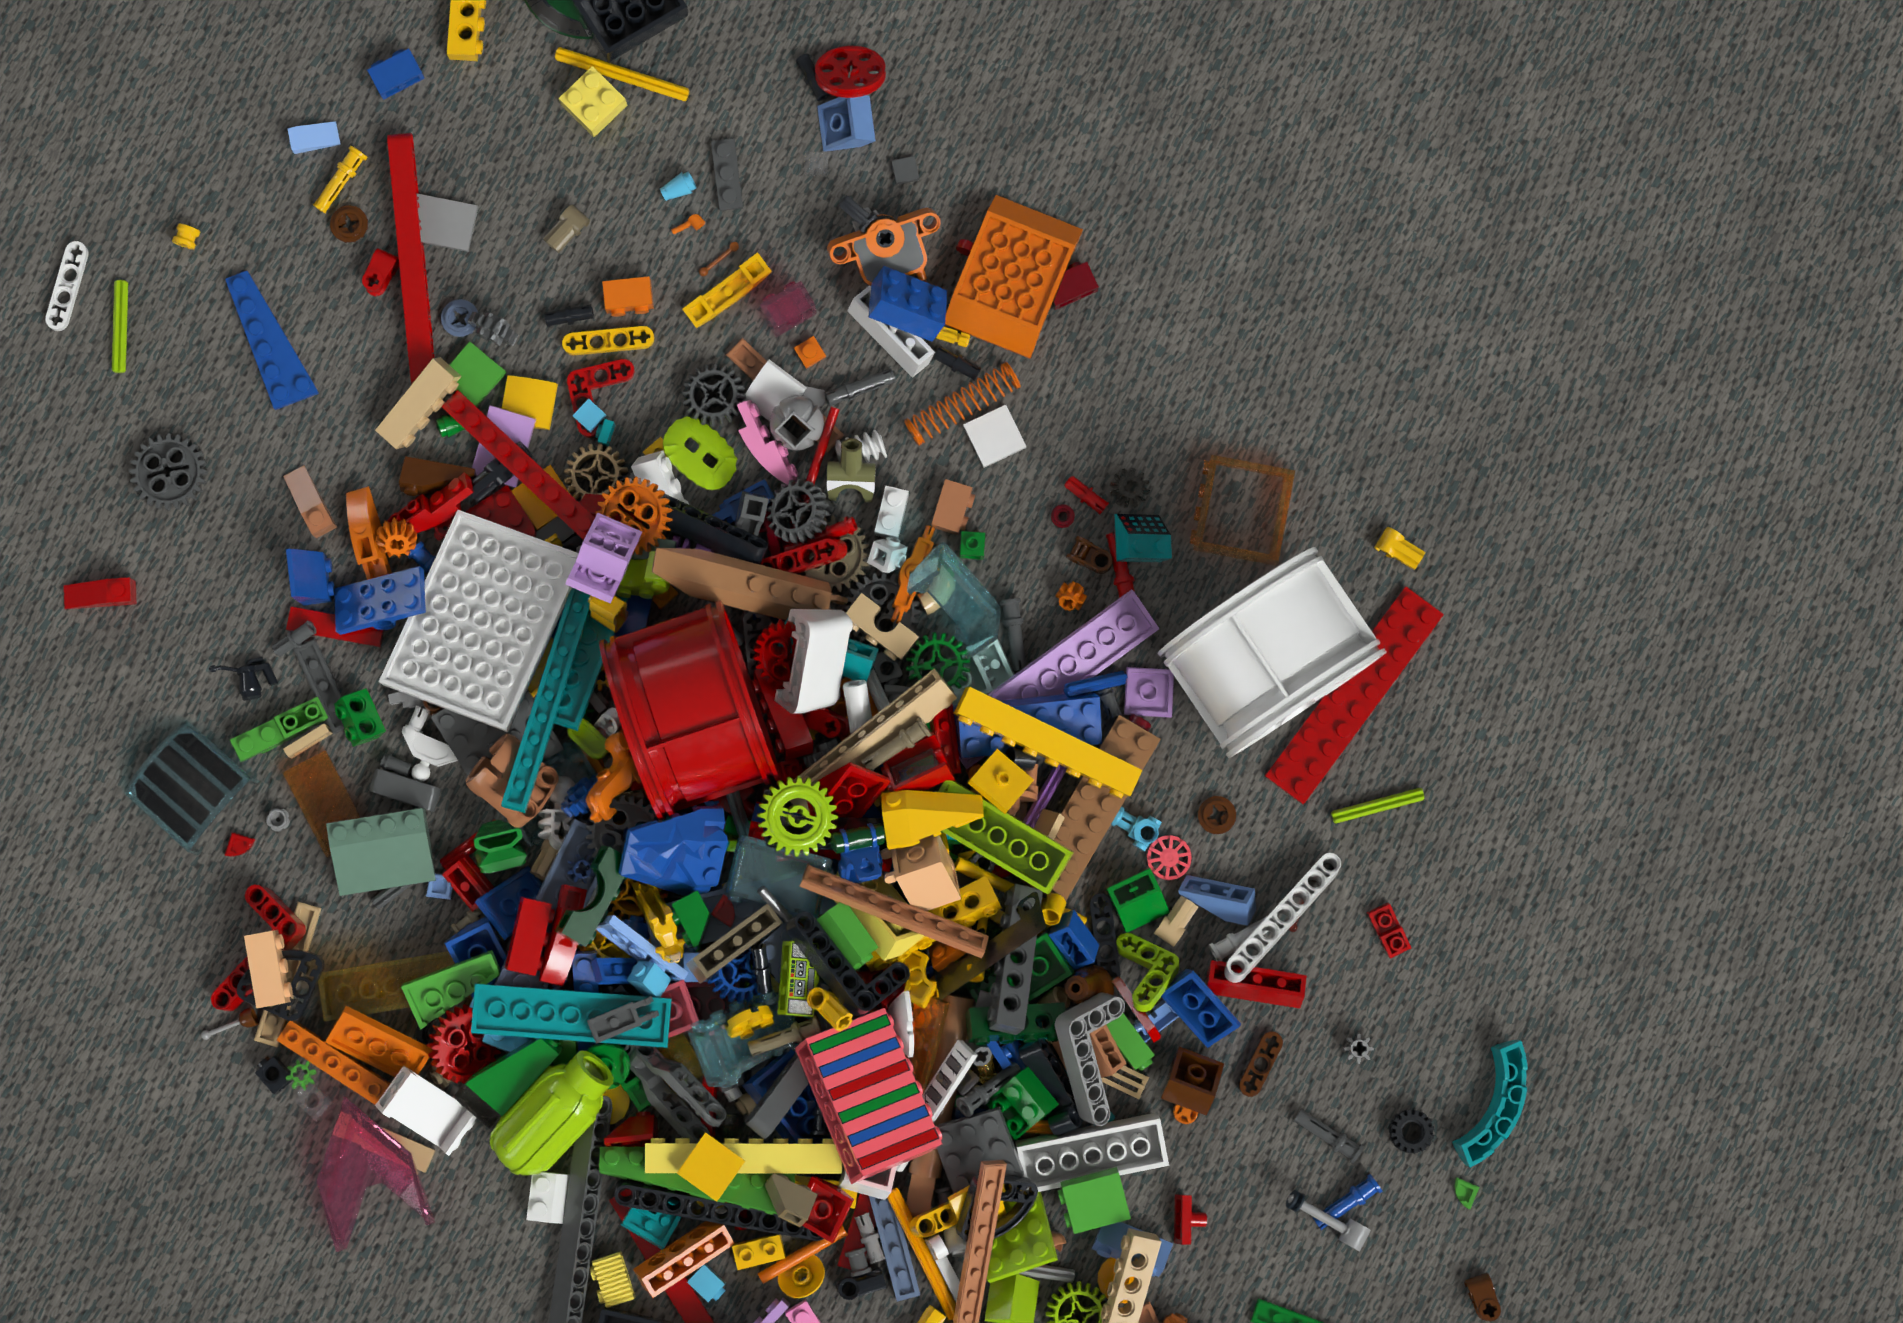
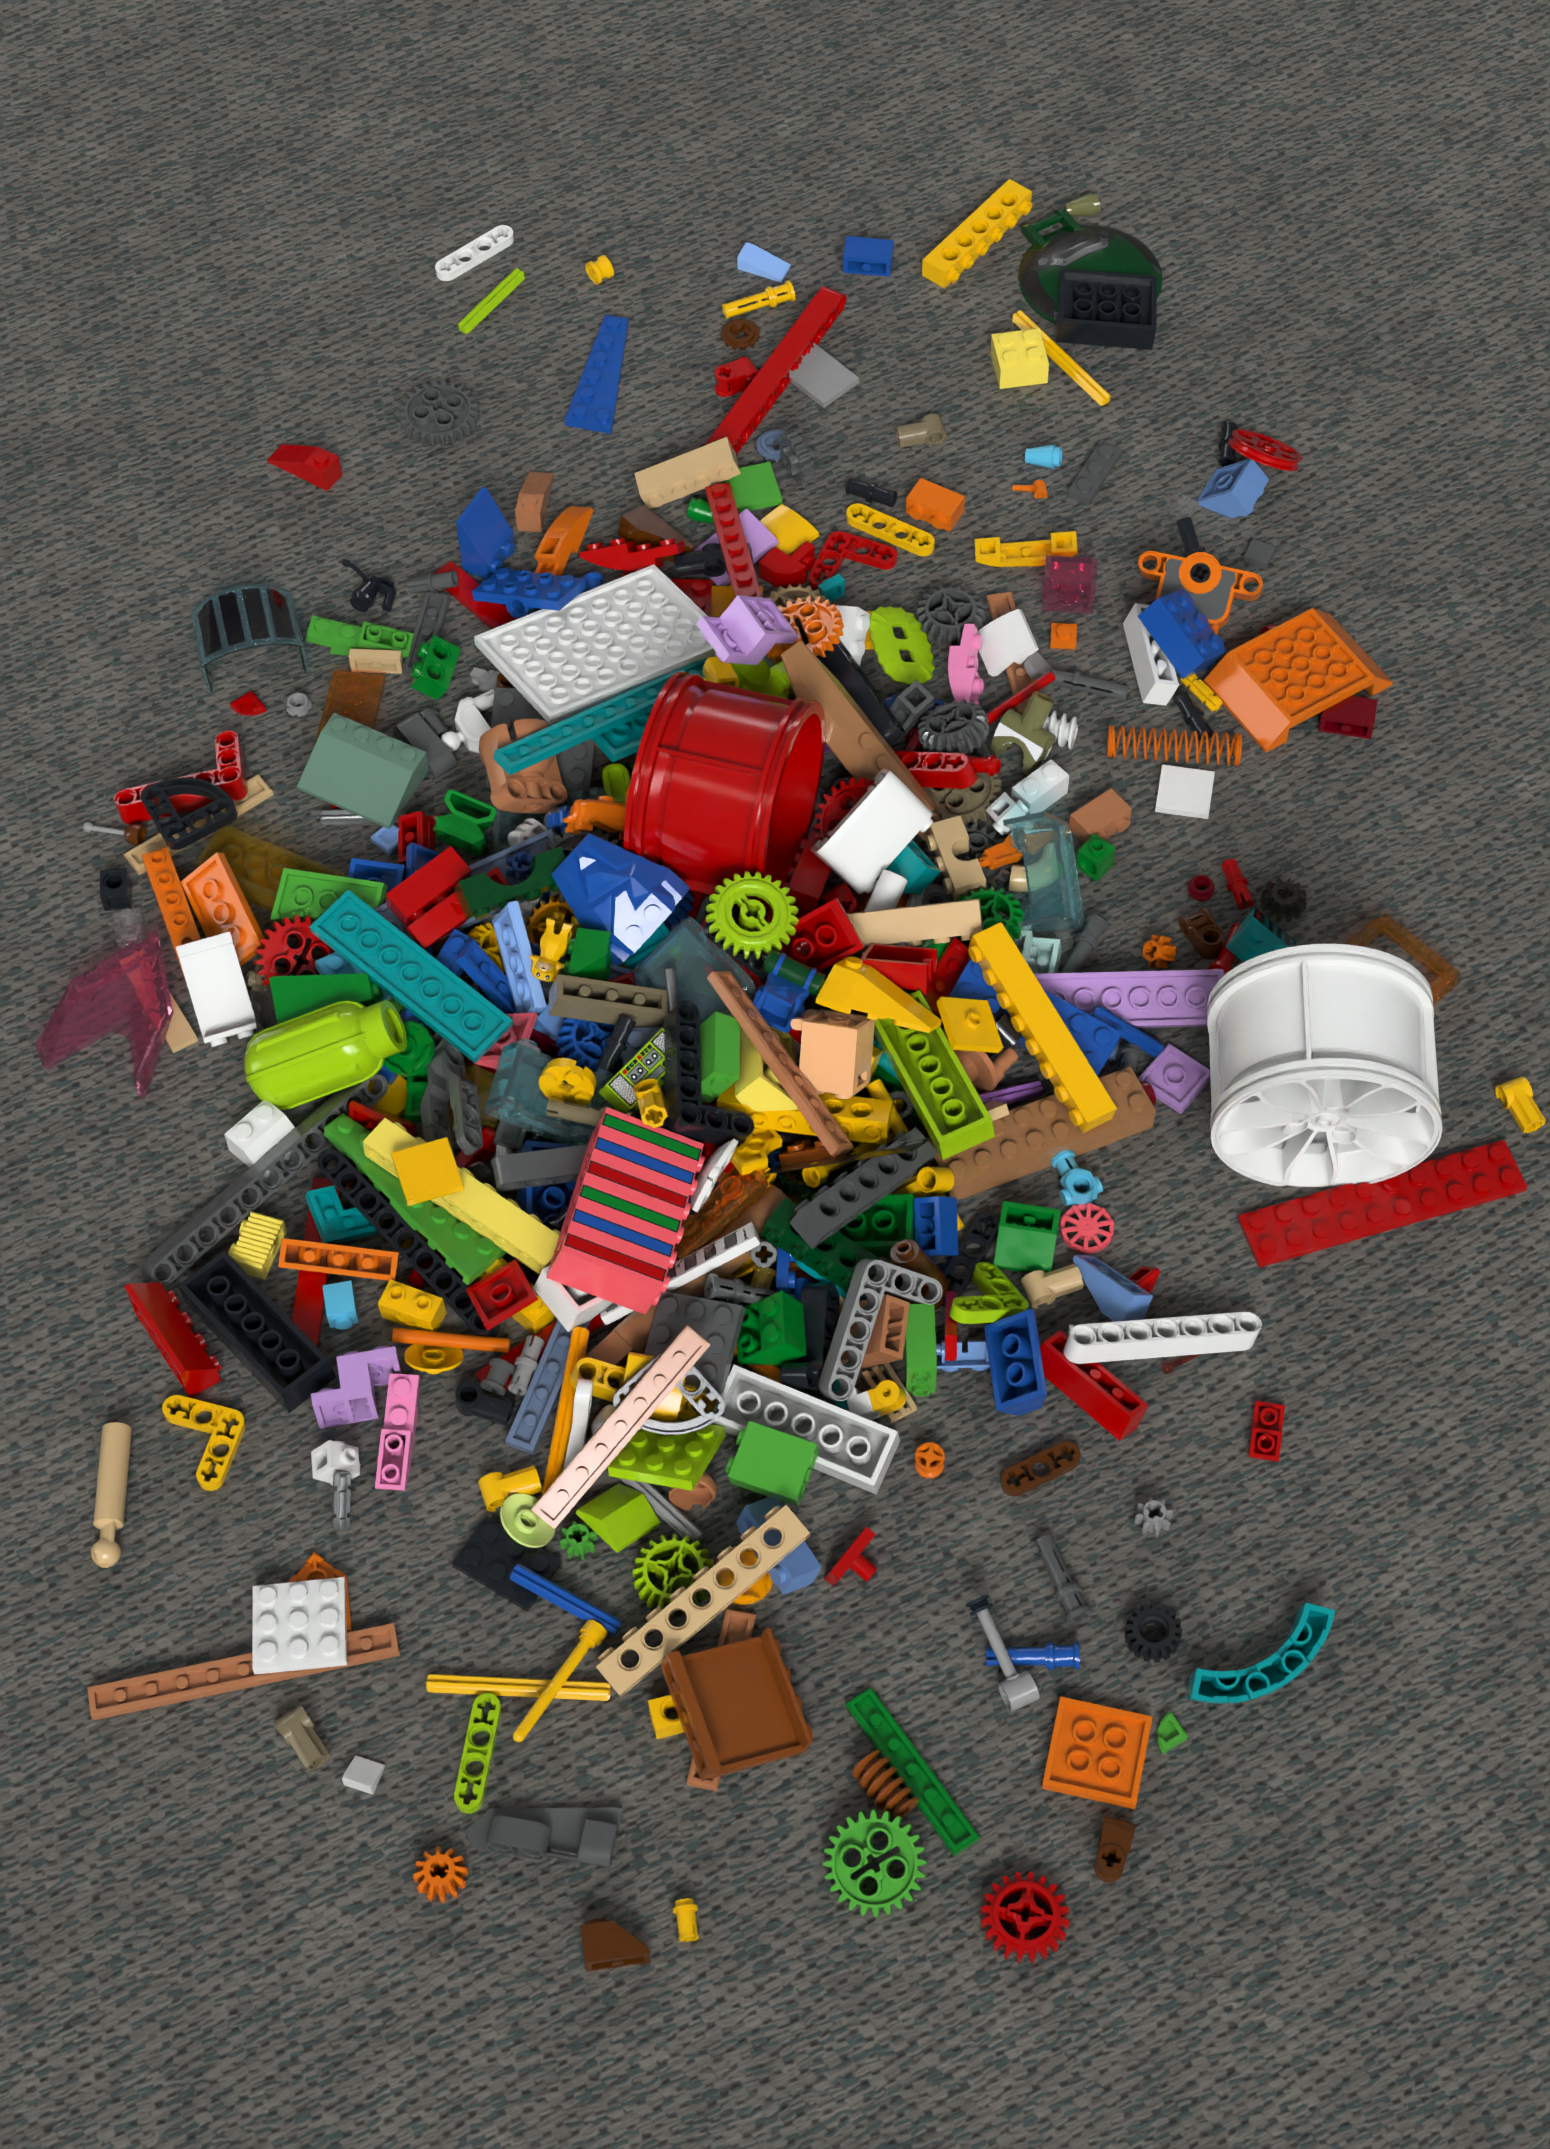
camera: 40 degrees right, 25 degrees down
light nougat brick [244,930,293,1008] -> none
bright green gear [286,1060,317,1091] -> none
orange gear [376,517,417,558] -> none
medium azure tile [572,398,607,433] -> none
dark grey hinge [587,996,659,1043] -> none
medium azure brick [627,960,672,998] -> none
dark orange hinge [699,242,739,276] -> none
dark tan slope [765,1173,817,1227] -> none
light grey piece [769,395,824,450] -> none
dark tan pin [861,717,932,771] -> none
reddish brown brick [1161,1046,1225,1116] -> none
reddish brown gear [1198,796,1236,834] -> none
lime axle [1331,788,1424,823] -> none
none -> red brick [759,541,815,589]
none -> yellow leg [847,1380,906,1420]
none -> orange plate [1042,1696,1153,1809]
none -> red slope [1128,1266,1160,1293]

